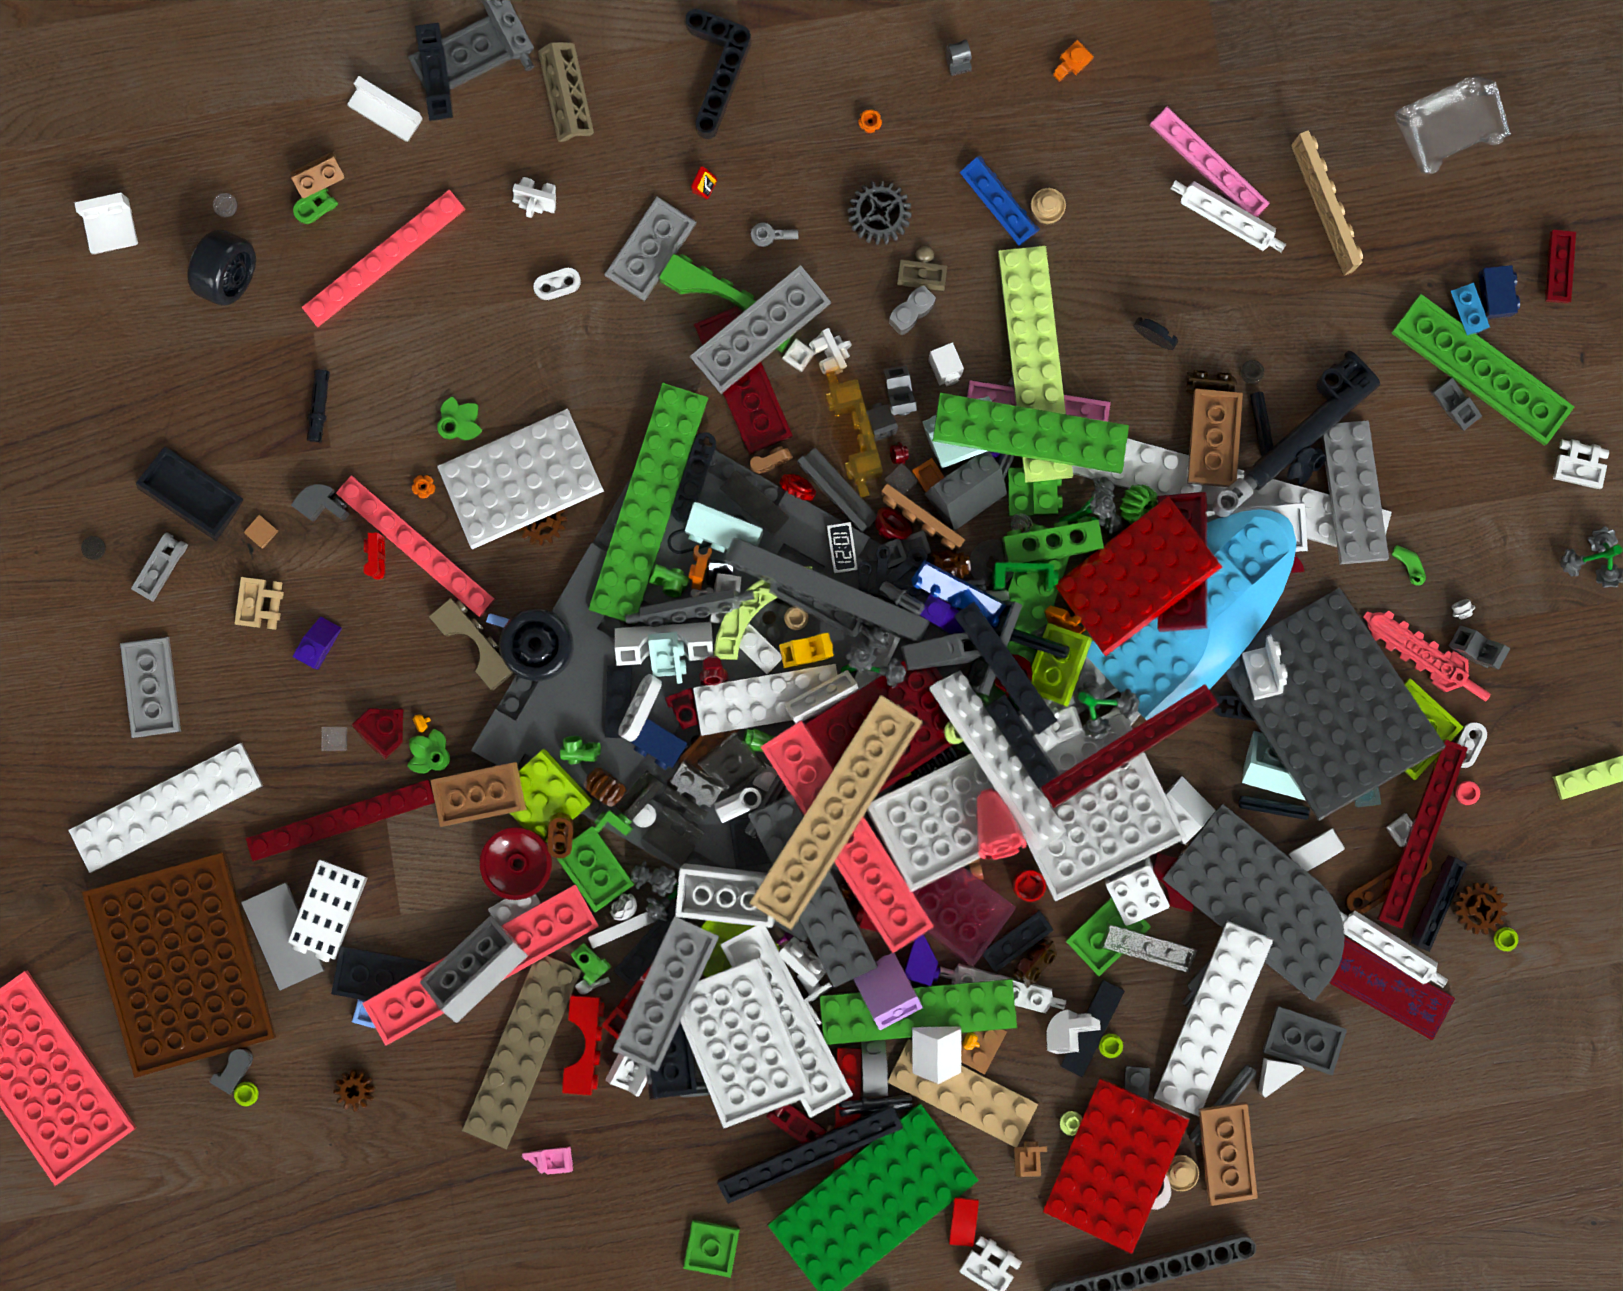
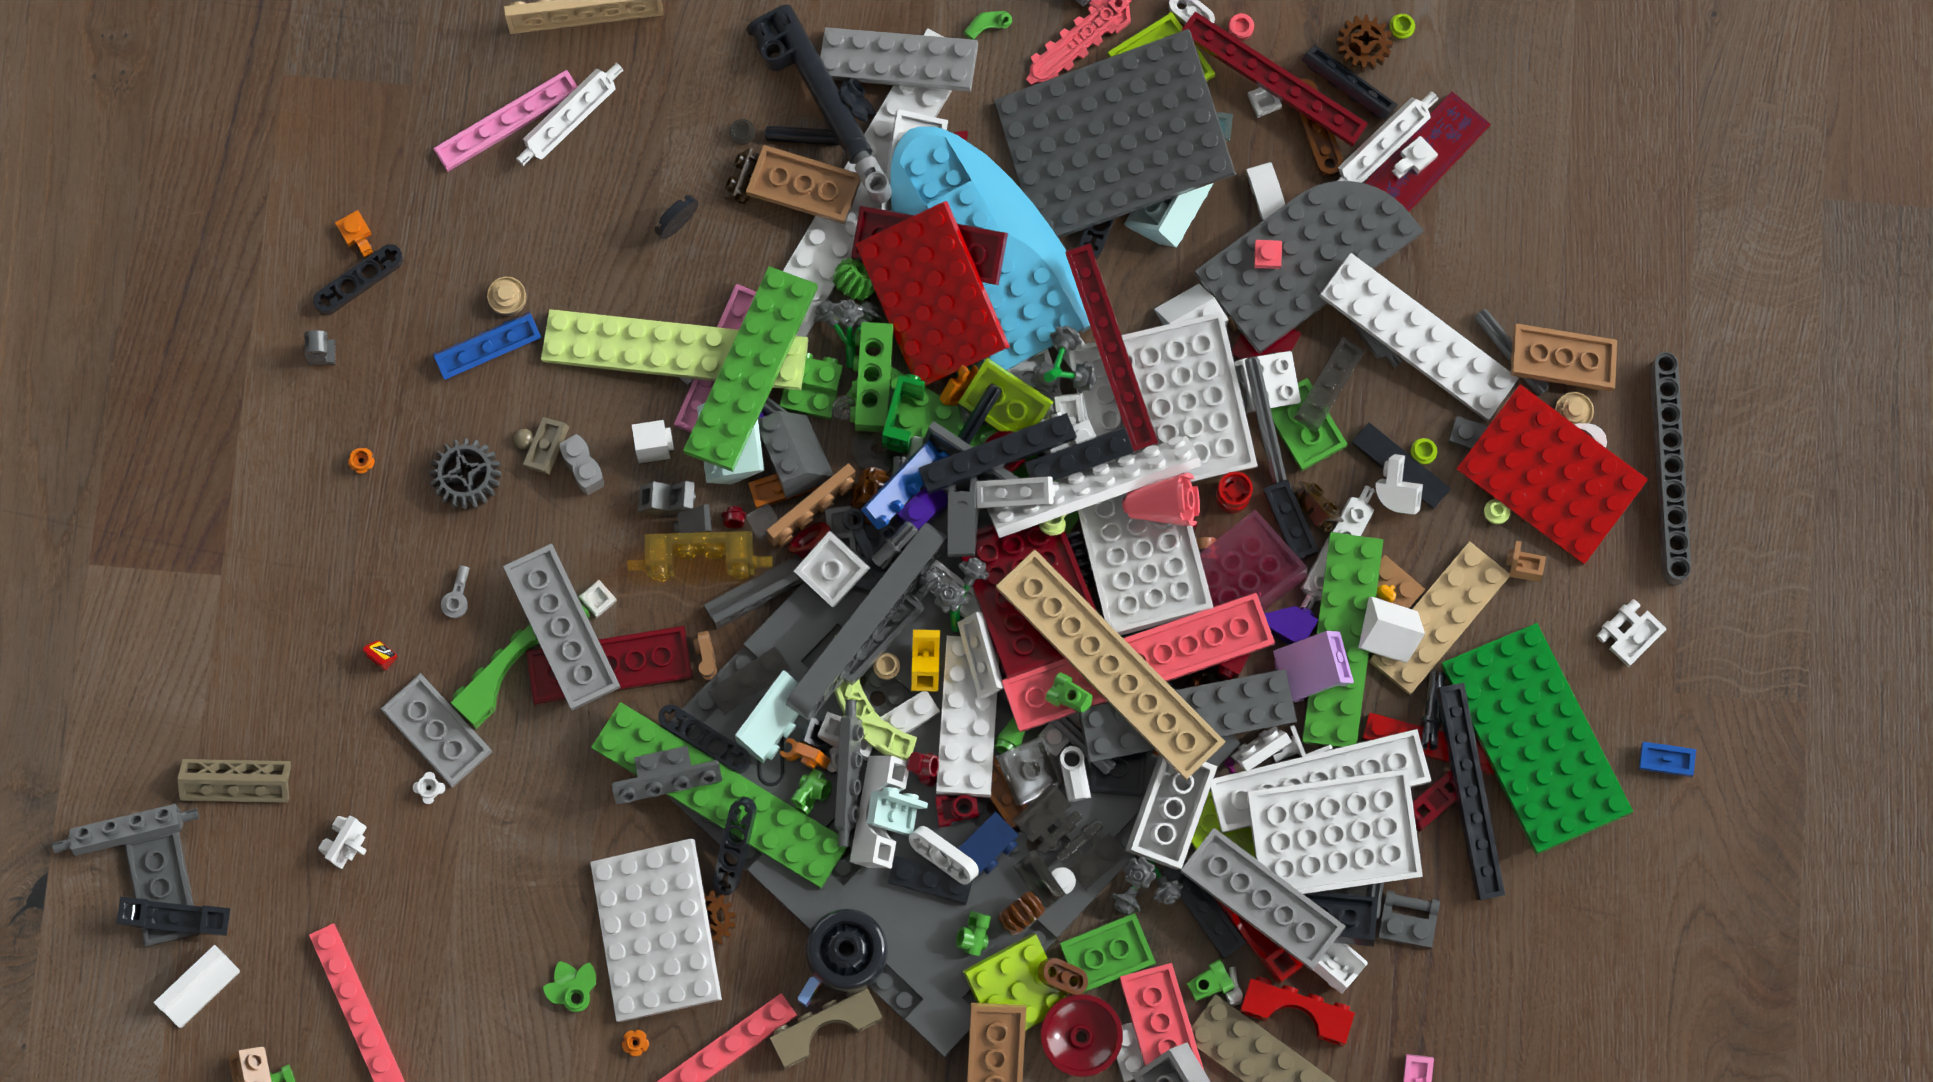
camera: 80 degrees left, 10 degrees down
white plate [534,268,581,300] -> none
white beam [588,912,655,948] -> none
bright green bracket [594,810,633,836] -> none
white plate [610,894,637,921] -> none
bright green tile [683,1219,740,1278] -> none
black beam [685,9,751,139] -> none
red gear [780,474,816,500] -> none
white hips [809,328,852,375] -> none
tile [827,522,858,574] -> none
light grey brick [861,1040,888,1097] -> none
red slope [949,1197,979,1247] -> none
black axle [1239,796,1310,820] -> none
white bracket [1242,635,1287,700] -> none
white slope [1258,1058,1304,1098] -> none
dark grey plate [1262,1006,1347,1075] -> none
none -> black beam [314,244,403,315]
none -> white plate [413,772,445,804]
none -> dark grey bracket [611,746,722,804]
none -> black beam [712,796,757,896]
none -> white tile [794,531,870,607]
none -> white plate [976,477,1055,508]
none -> bright green plate [1045,672,1093,712]
none -> dark grey axle [1245,357,1286,484]
none -> coral plate [1254,240,1282,269]
none -> dark grey plate [1377,890,1440,949]
none -> white plate [1392,136,1438,179]

